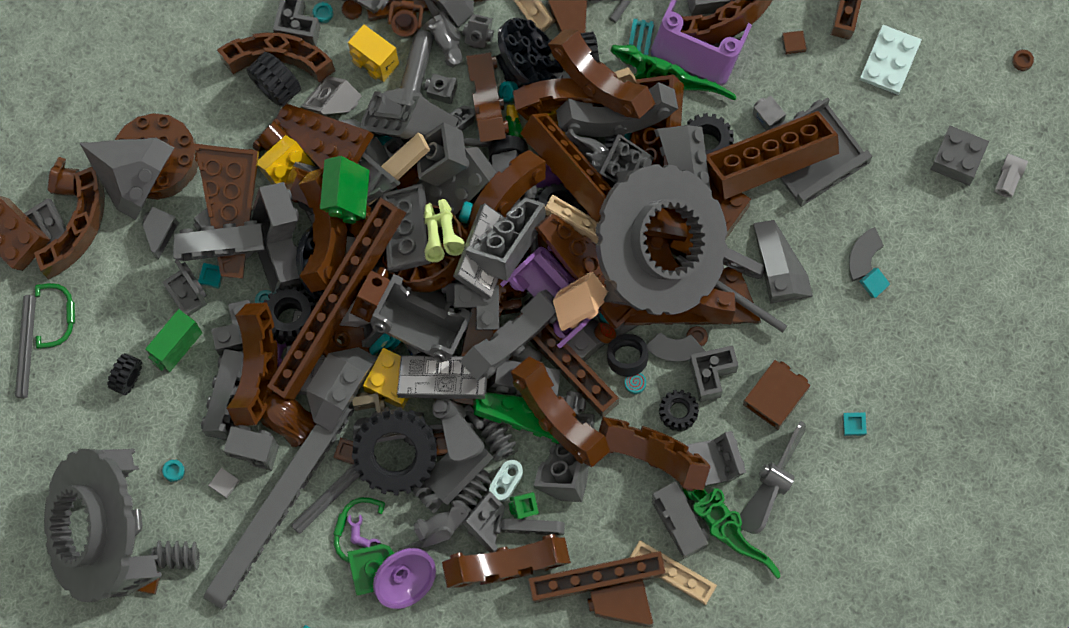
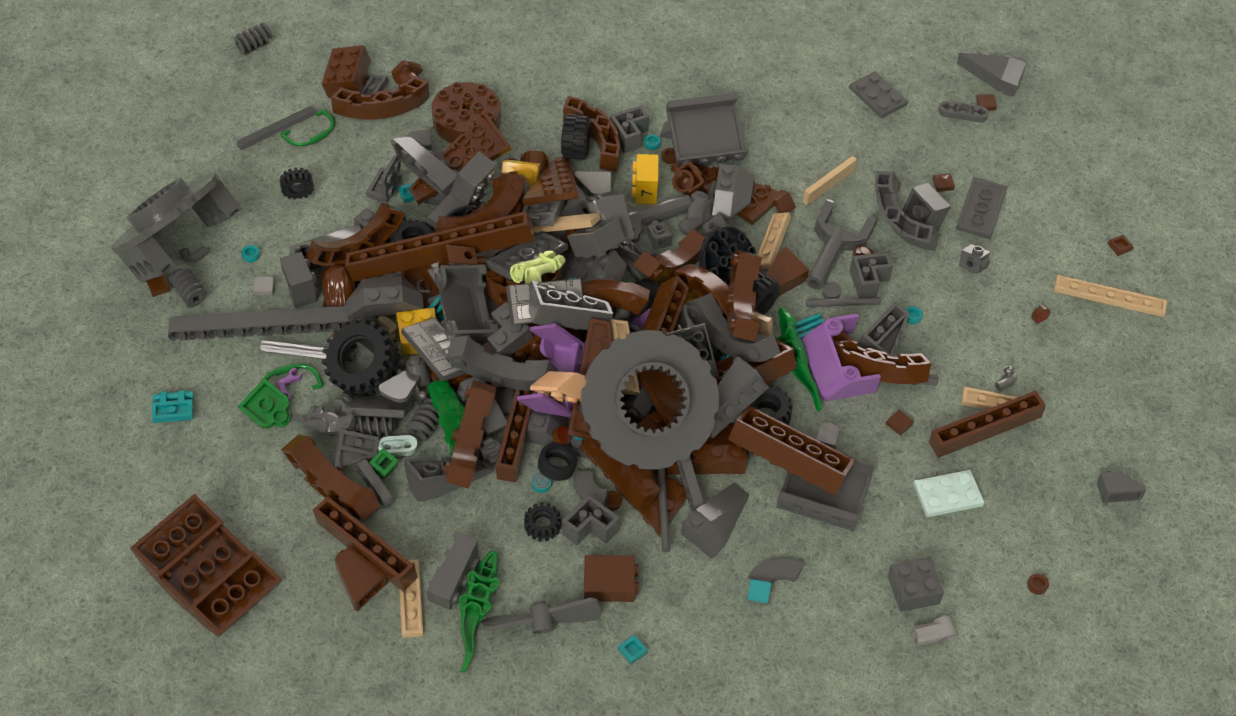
camera: 45 degrees right, 20 degrees down
dark grey wedge [79,137,174,220] -> none
green brick [145,309,202,372] -> none
green brick [320,156,370,224] -> none
medium lavender dish [373,548,436,609] -> none
reddish brown brick [598,417,711,491] -> none
dark grey bracket [687,431,746,486] -> none

